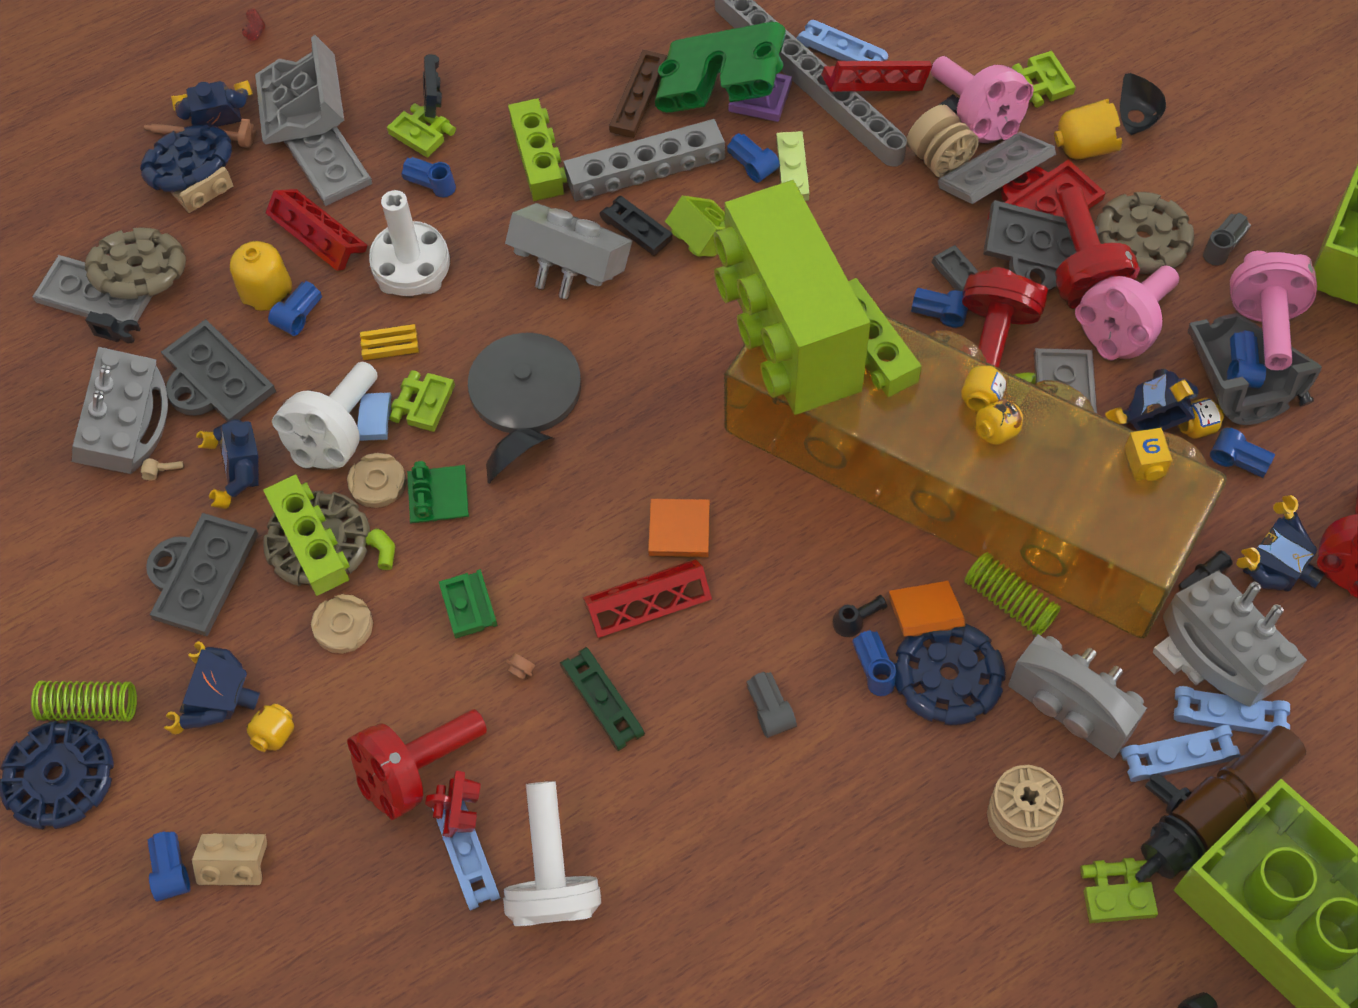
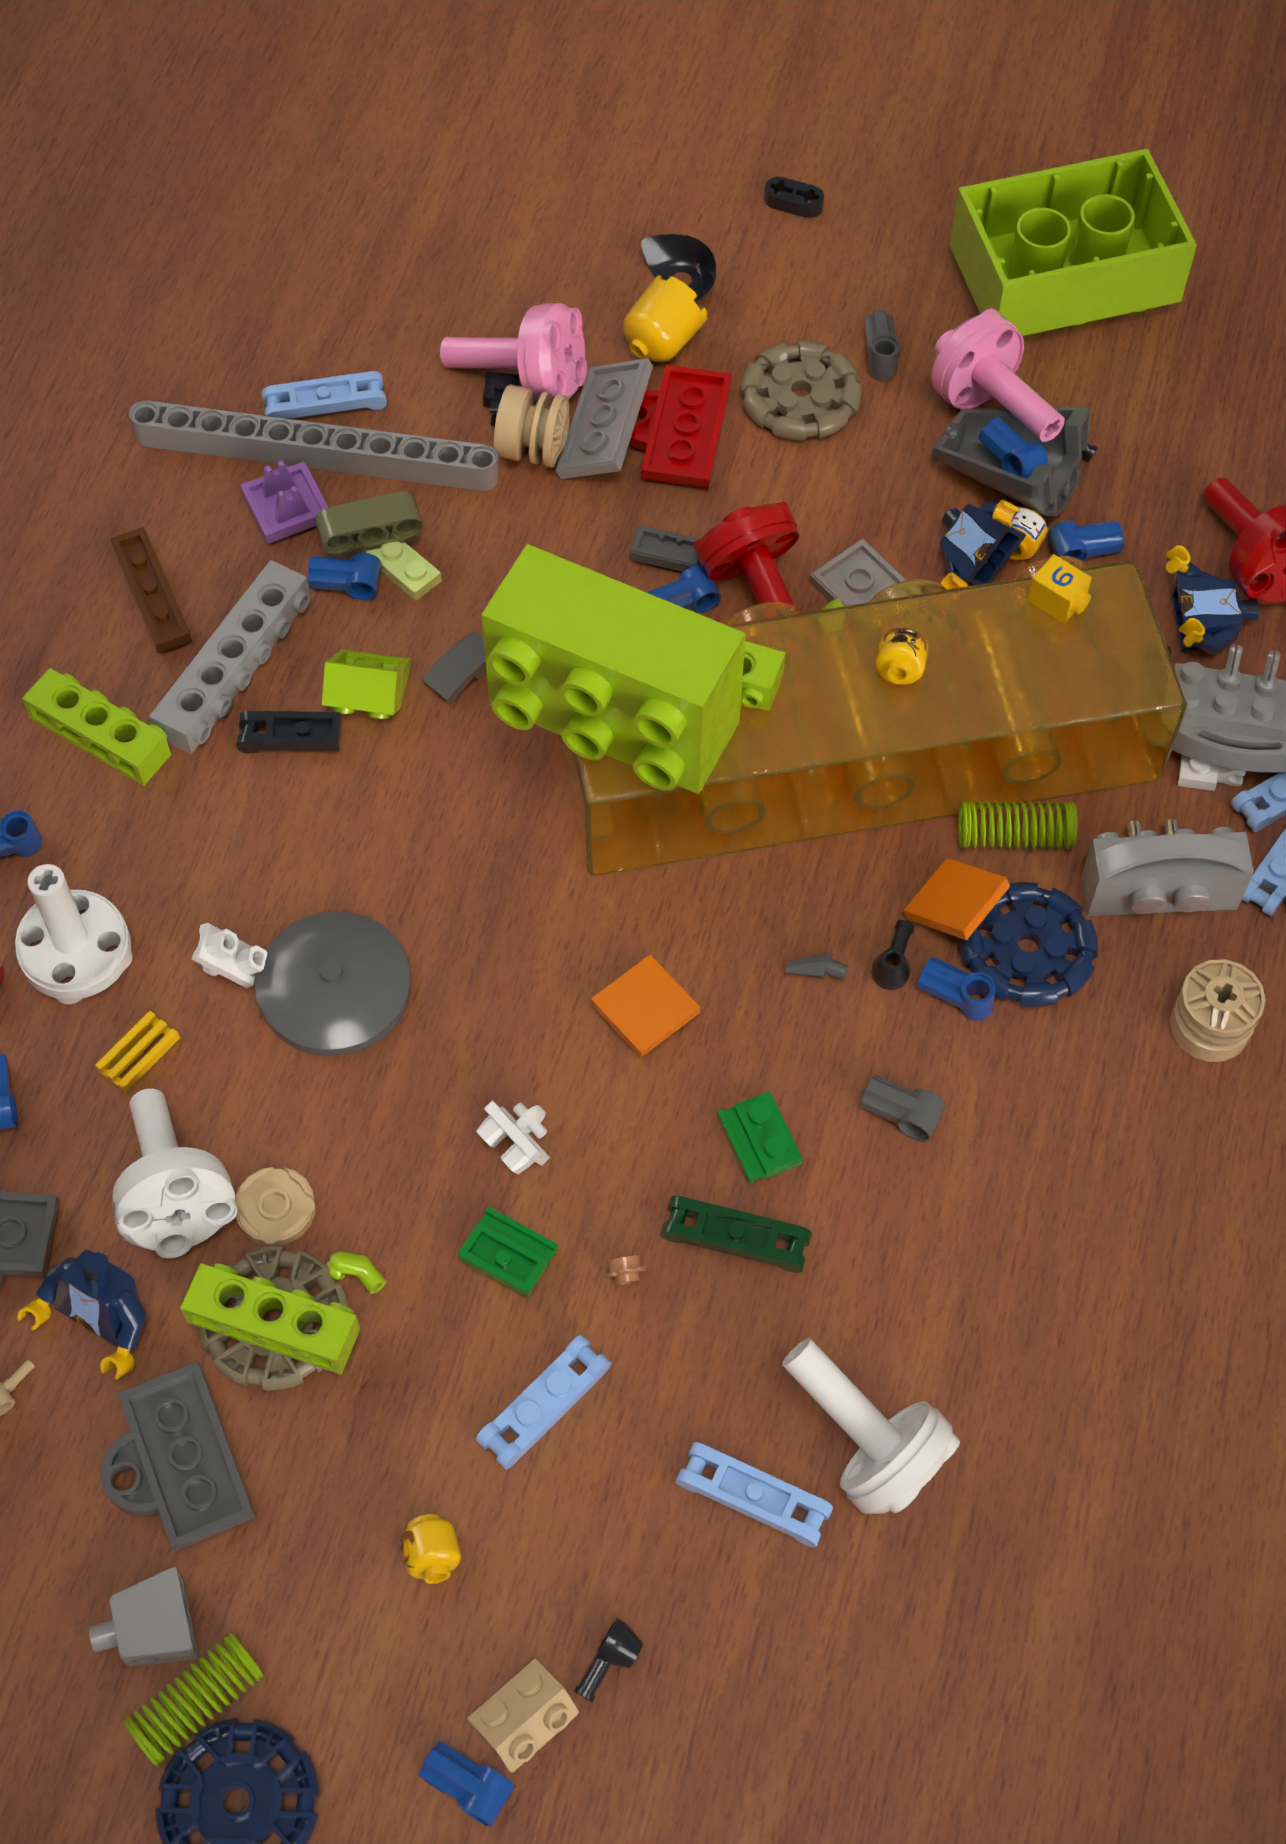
camera: 45 degrees left, 0 degrees up
dark blue torso [164,641,260,735] -> none
tan tile [311,594,373,654] -> none
red piece [347,709,487,820] -> none
light blue slope [357,392,392,441] -> none
lime plate [389,370,455,432] -> none
green hinge [407,461,469,524] -> none
red hips [425,771,481,838] -> none
black piece [486,429,555,484] -> none
light grey piece [505,203,632,299] -> none
red fence [583,559,712,638] -> none
green connector [655,22,786,113] -> none
red fence [821,61,933,92] -> none
yellow head [961,366,1006,412] -> none
dark grey plate [983,200,1099,292] -> none
lime plate [1012,51,1076,108] -> none
red piece [1055,187,1140,309] -> none
bright pink piece [1075,265,1179,360] -> none
none -> light grey torso [89,1567,199,1667]
none -> white hips [192,923,267,988]
none -> olive beam [315,491,423,555]
none -> light blue plate [475,1334,612,1470]
none -> white hips [476,1100,550,1174]
none -> black bar [574,1618,643,1702]
none -> green plate [717,1091,803,1185]
none -> black beam [764,177,824,218]
none -> dark grey bar [784,952,849,980]

